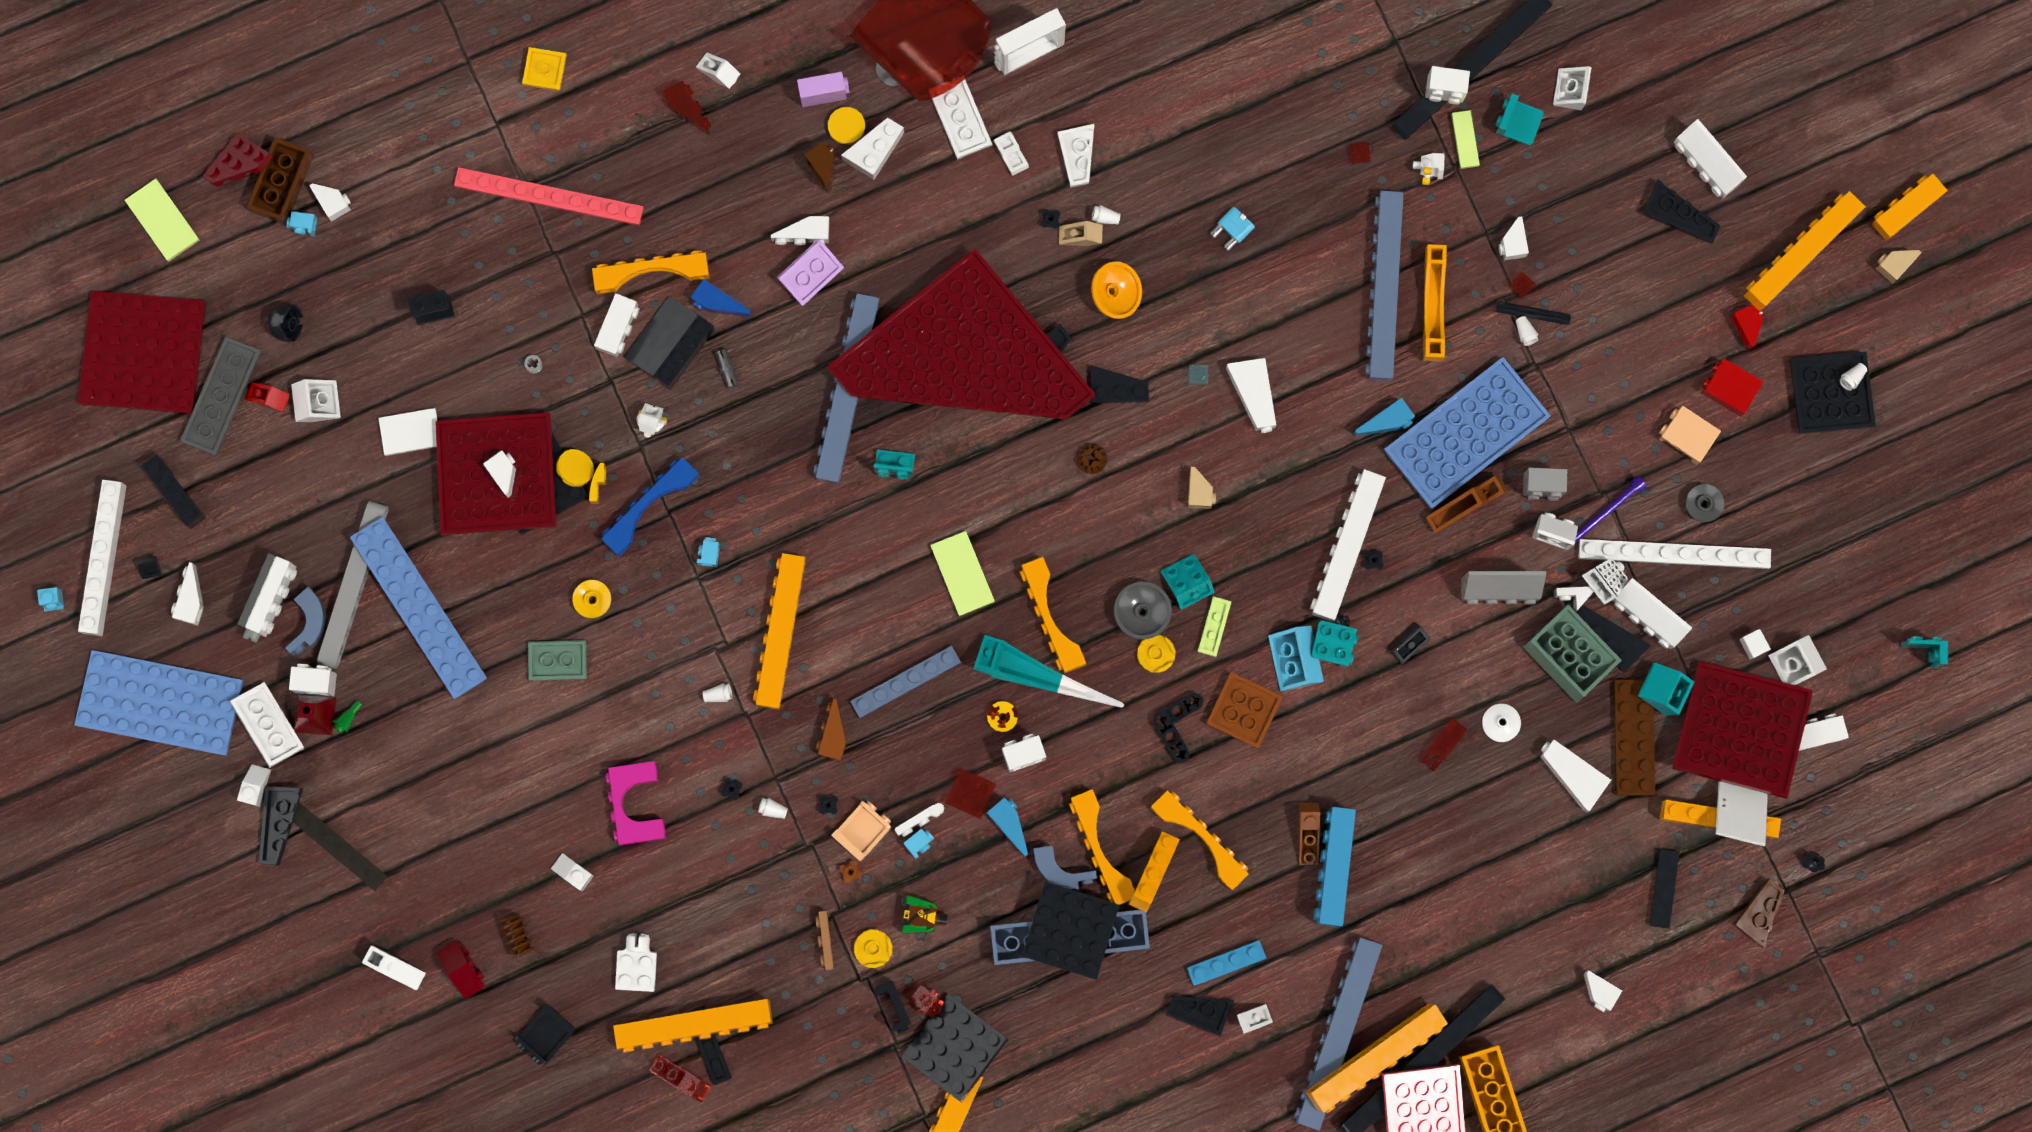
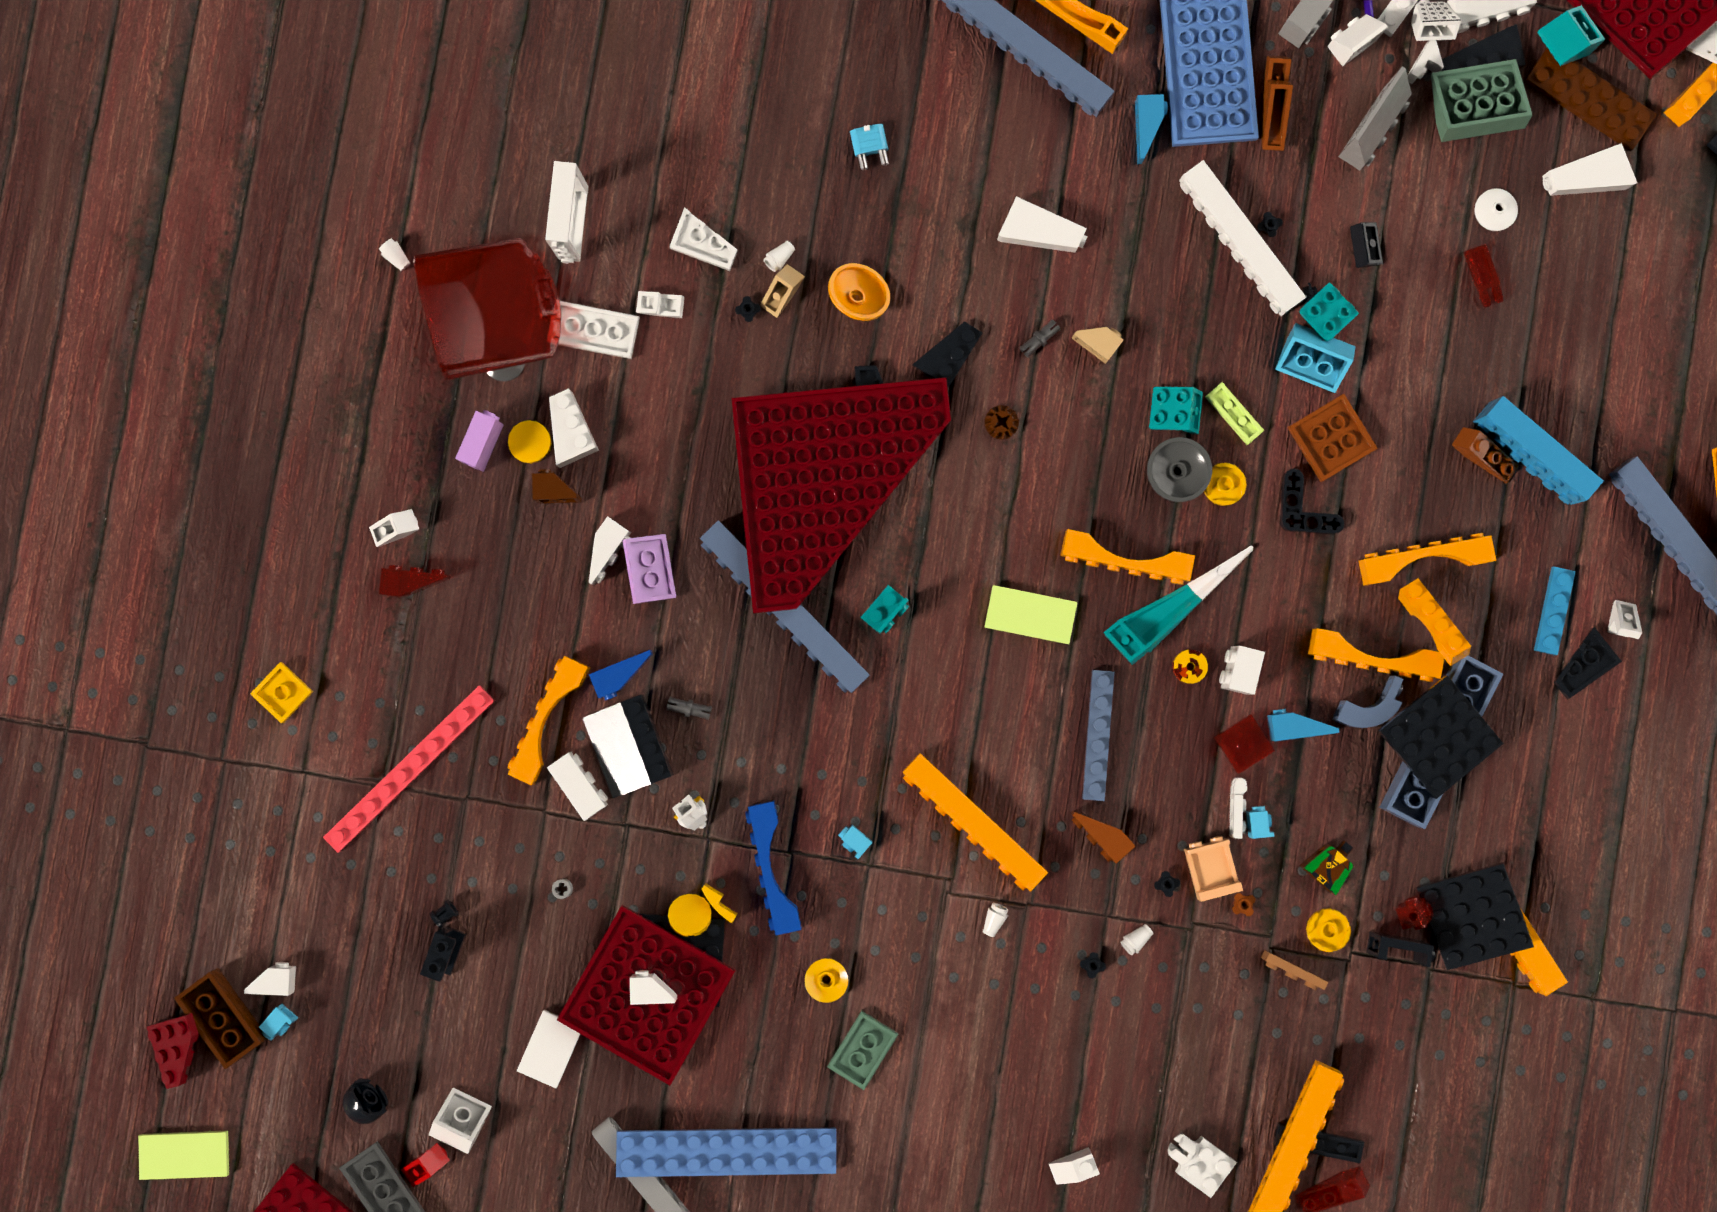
camera: 55 degrees left, 5 degrees up
dark pink arch [606,761,666,846] -> none
clear light blue plate [1189,365,1209,385] -> none
none -> black bush [429,899,459,928]
none -> flat silver pin [1019,320,1061,358]

